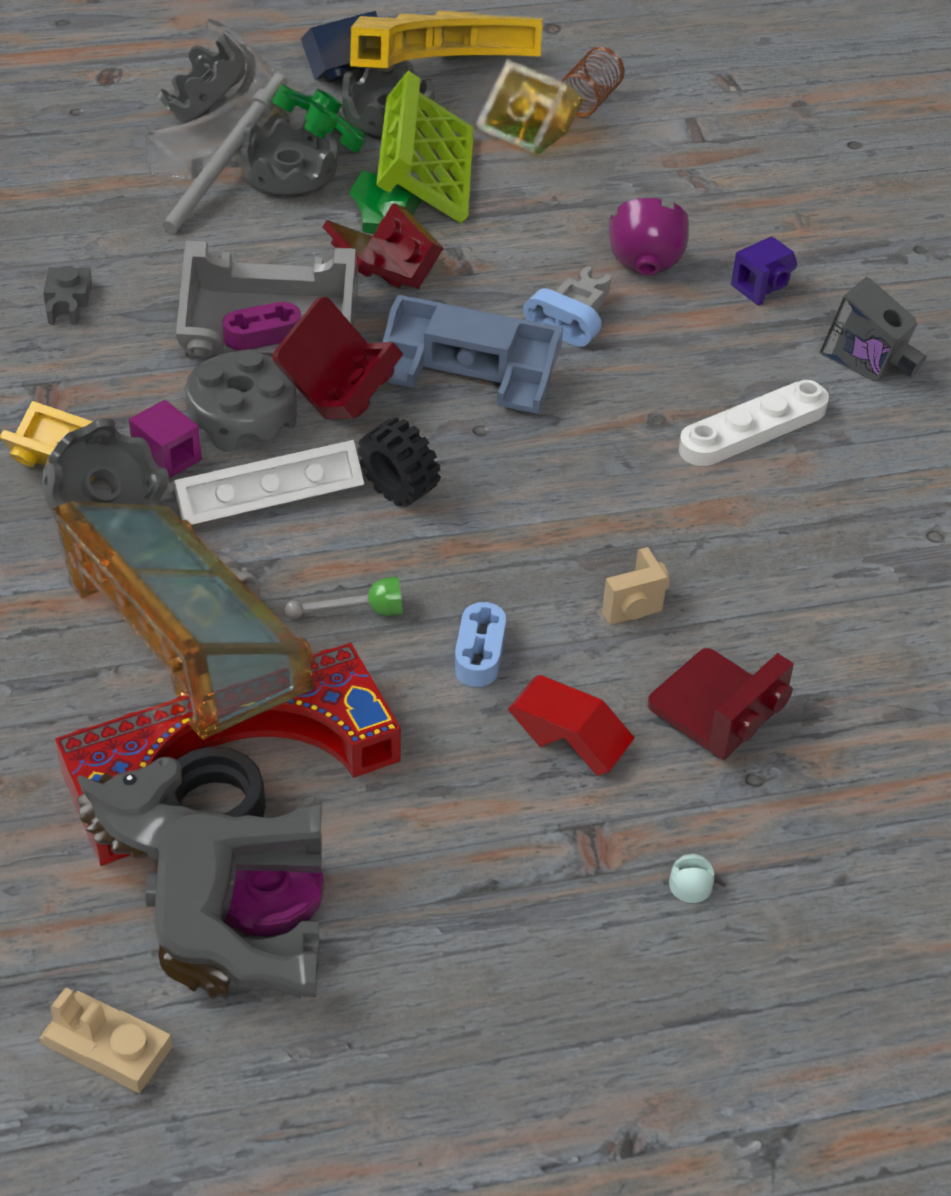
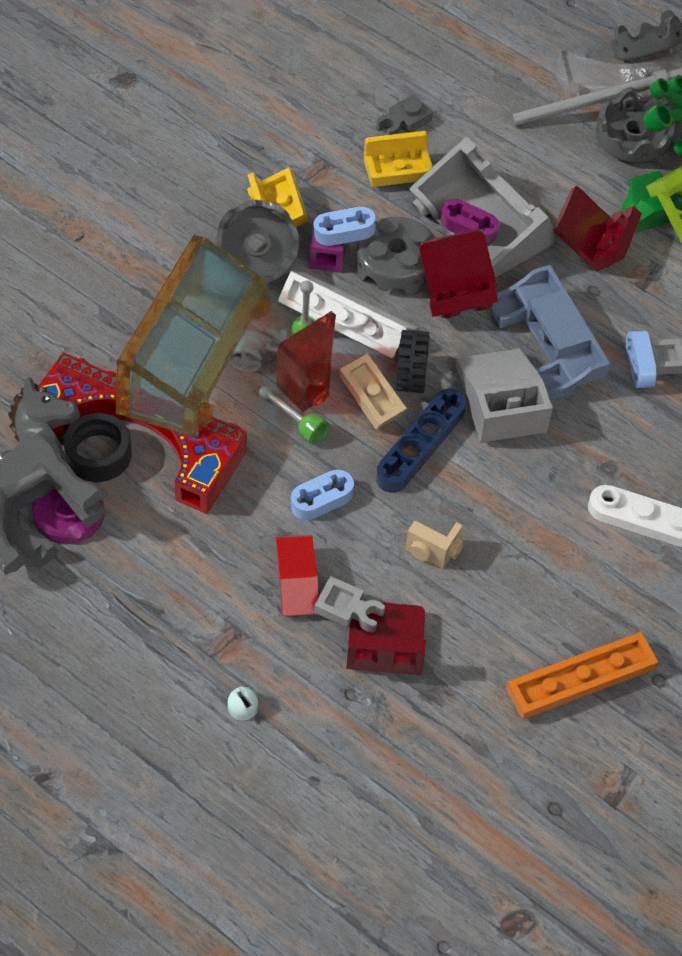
camera: 50 degrees right, 10 degrees up
none -> clear red slope [277,311,336,413]
none -> light grey hinge [291,280,318,345]
none -> light blue beam [314,207,376,246]
none -> light grey plate [314,576,385,632]
none -> tan plate [339,353,407,430]
none -> yellow bracket [364,131,433,187]
none -> dark blue beam [376,389,466,493]
none -> light grey slope [455,348,553,443]
none -> orange plate [505,632,659,720]

